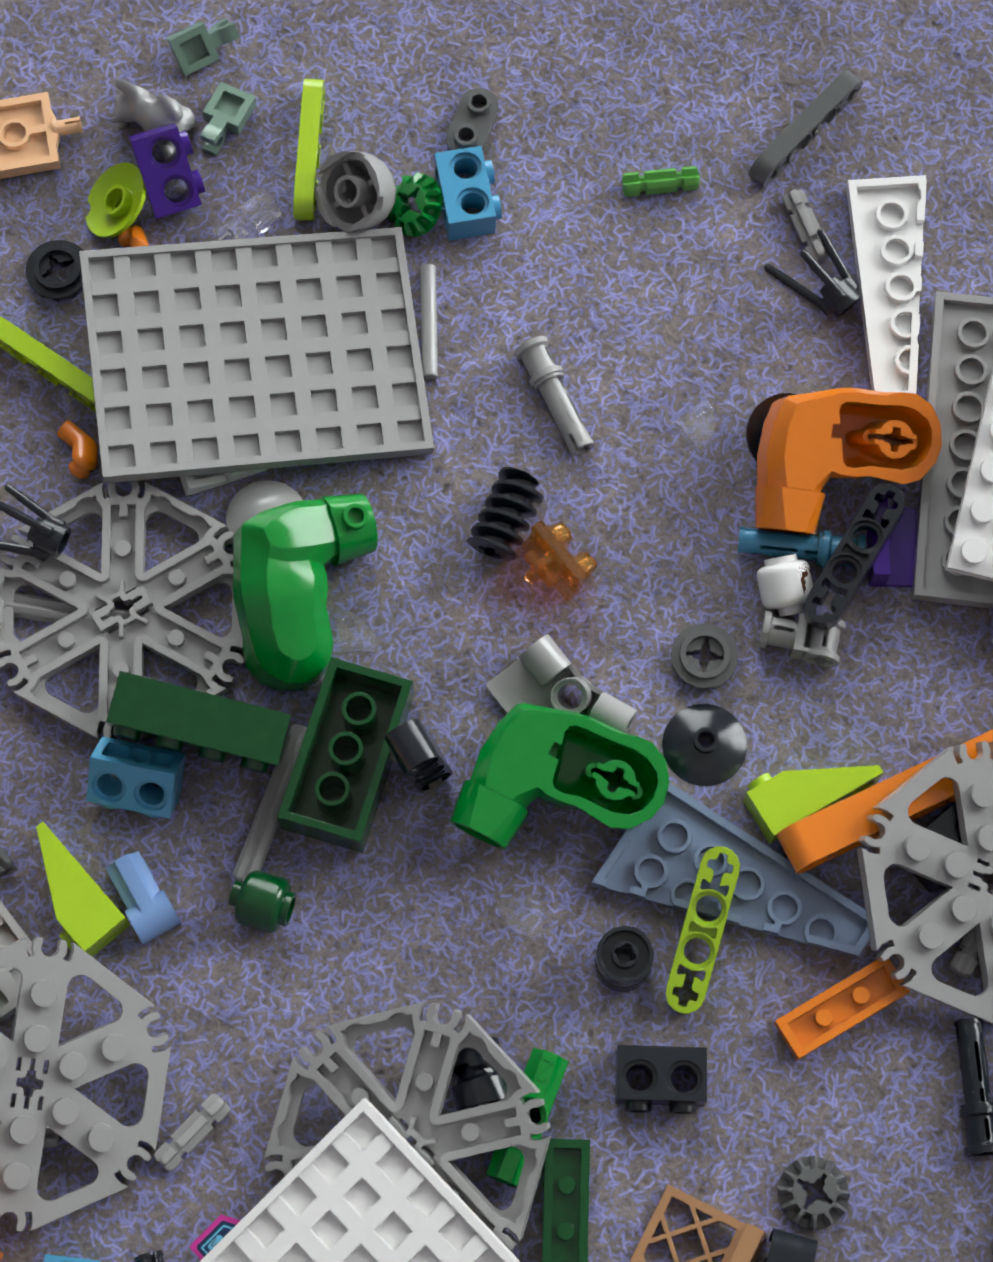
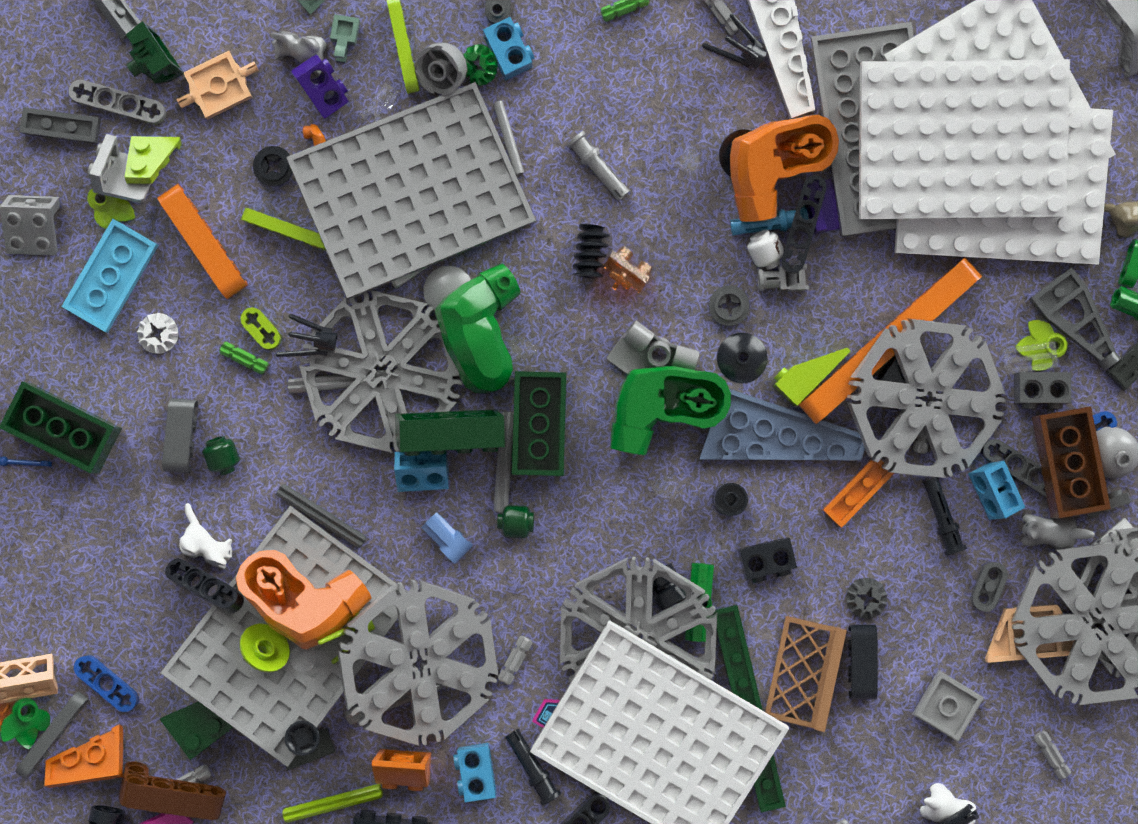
camera: 15 degrees left, 15 degrees up
lime slope [36,821,130,957] -> none
orange arm [57,420,98,479] -> none
lime dish [85,162,146,238] -> none
black beam [385,719,453,791] -> none
lime beam [666,846,740,1014] -> none

